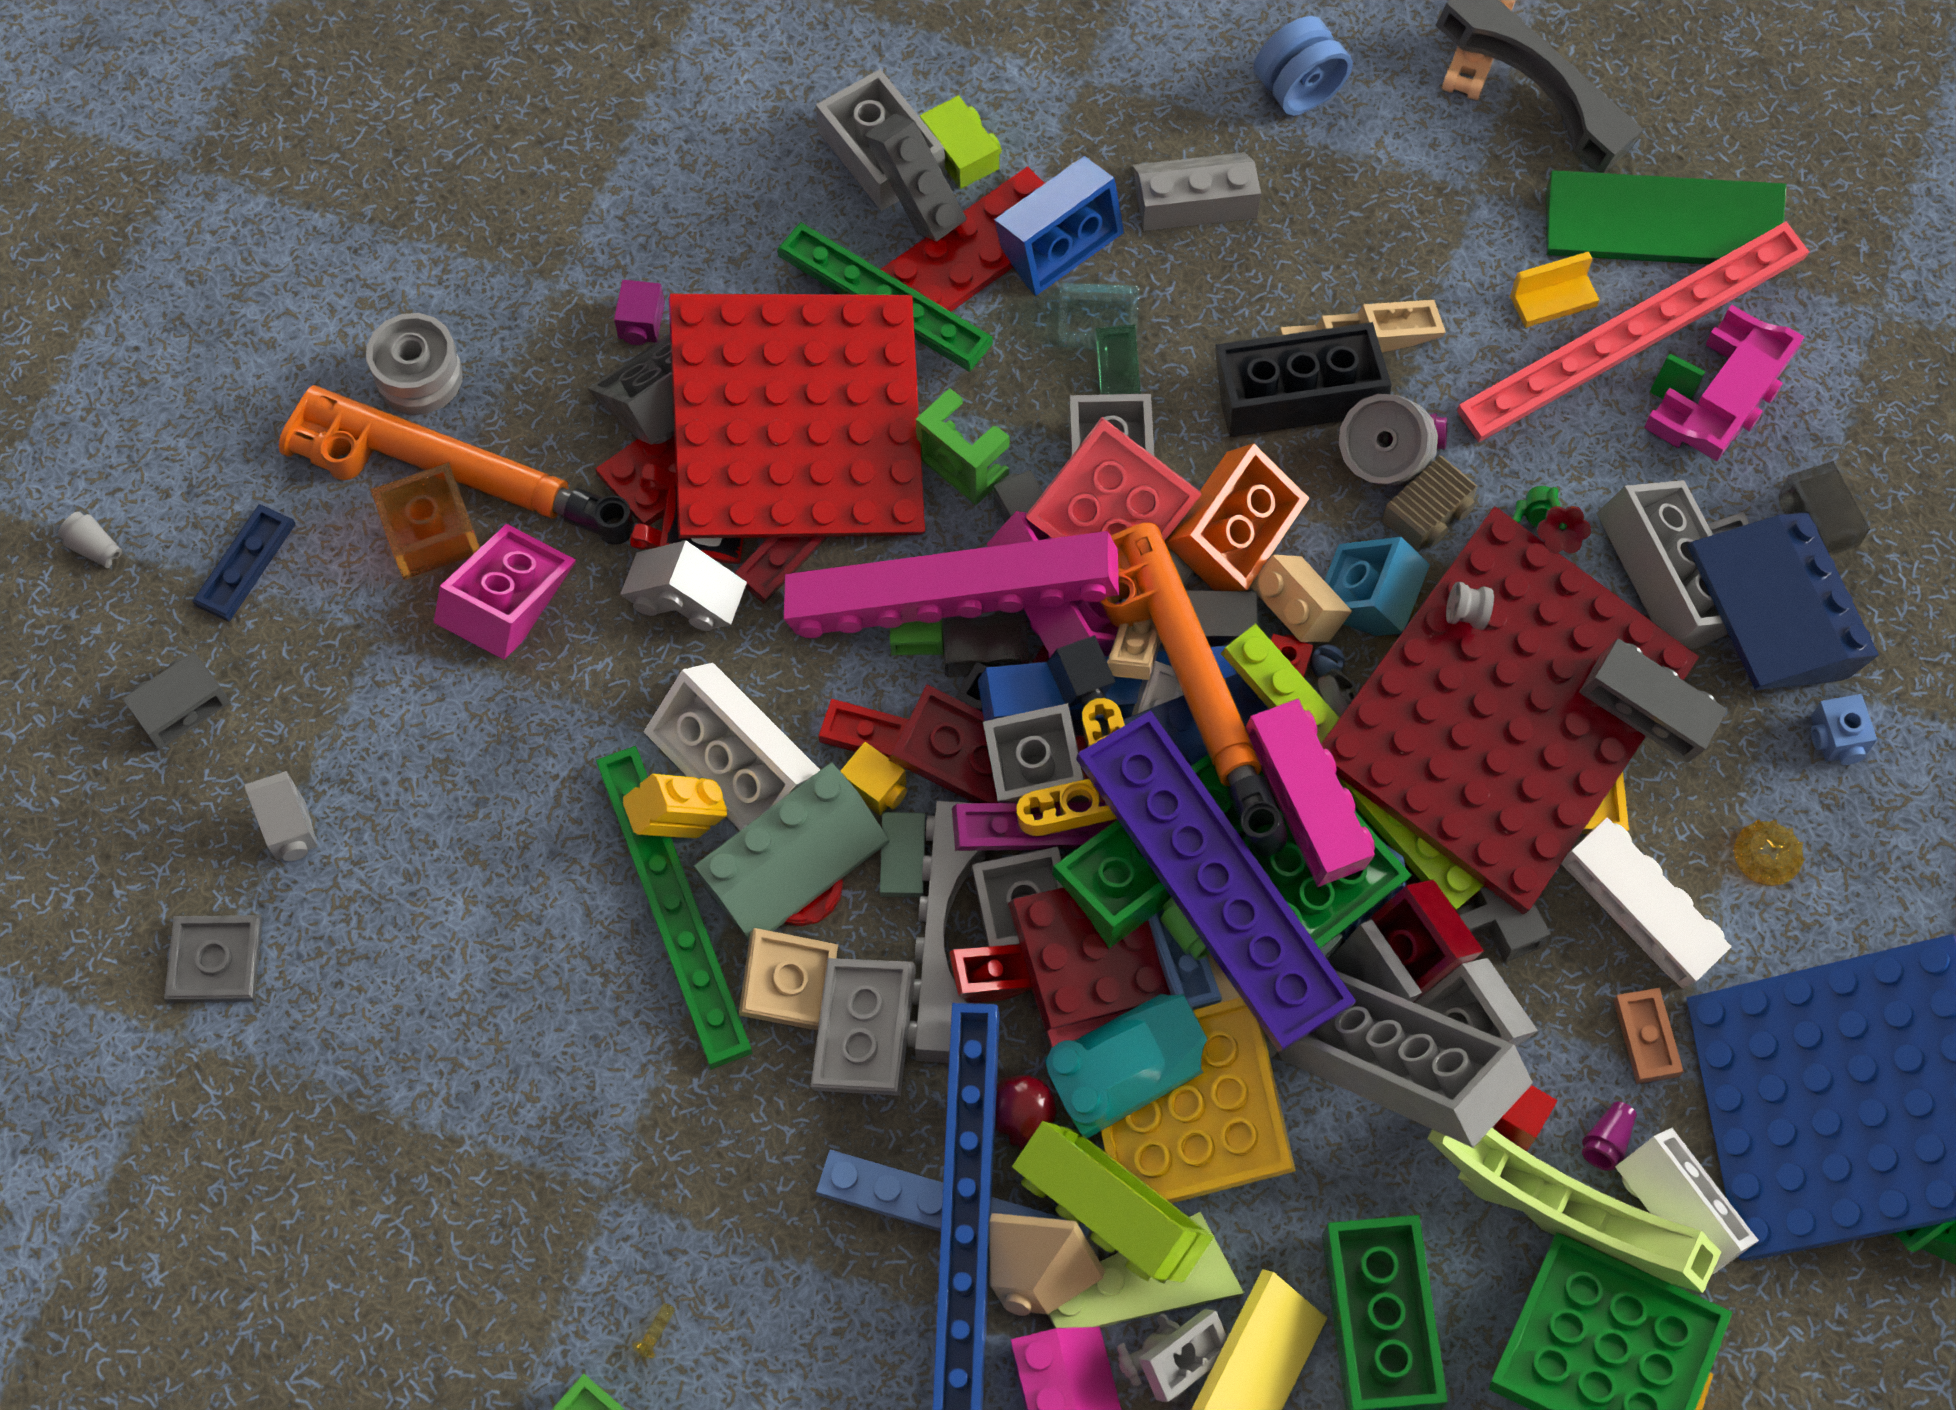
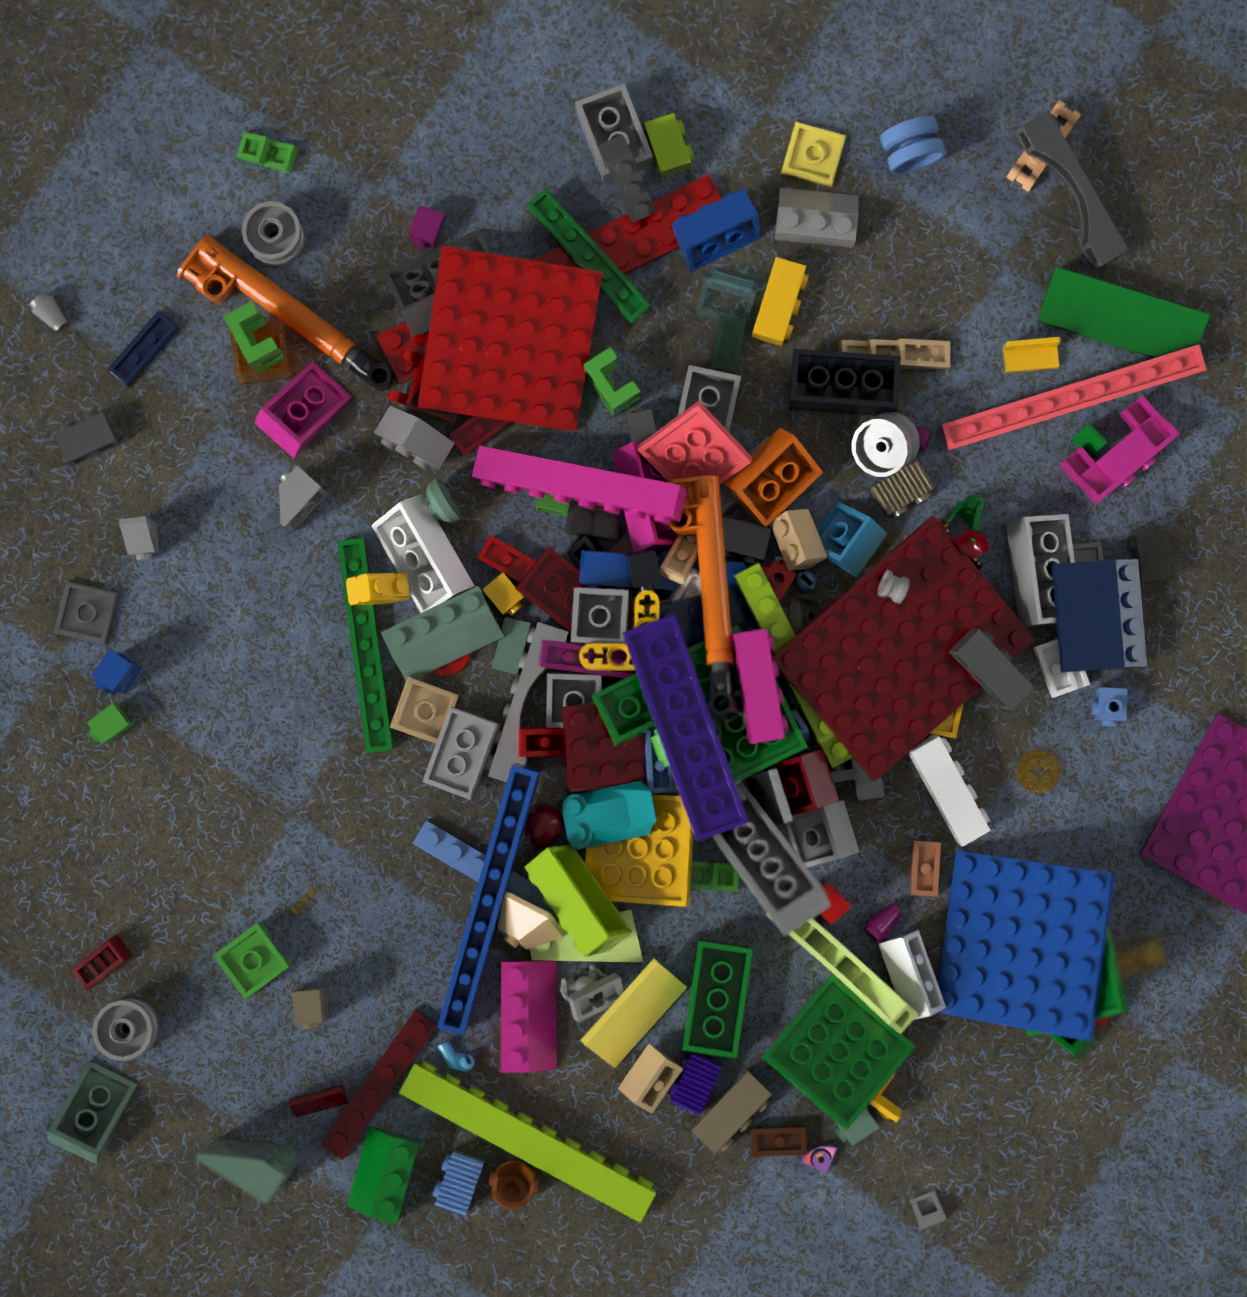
camera: 20 degrees right, 20 degrees up
none -> bright green brick [87,703,134,745]
none -> blue brick [91,649,142,695]
none -> bright green panel [223,301,286,374]
none -> bright green slope [236,132,298,173]
none -> light grey slope [279,466,328,533]
none -> sand green piece [423,477,462,523]
none -> bright green slope [690,861,739,892]
none -> yellow brick [752,257,809,346]
none -> light yellow tile [781,122,847,187]
none -> white plate [1033,639,1090,698]

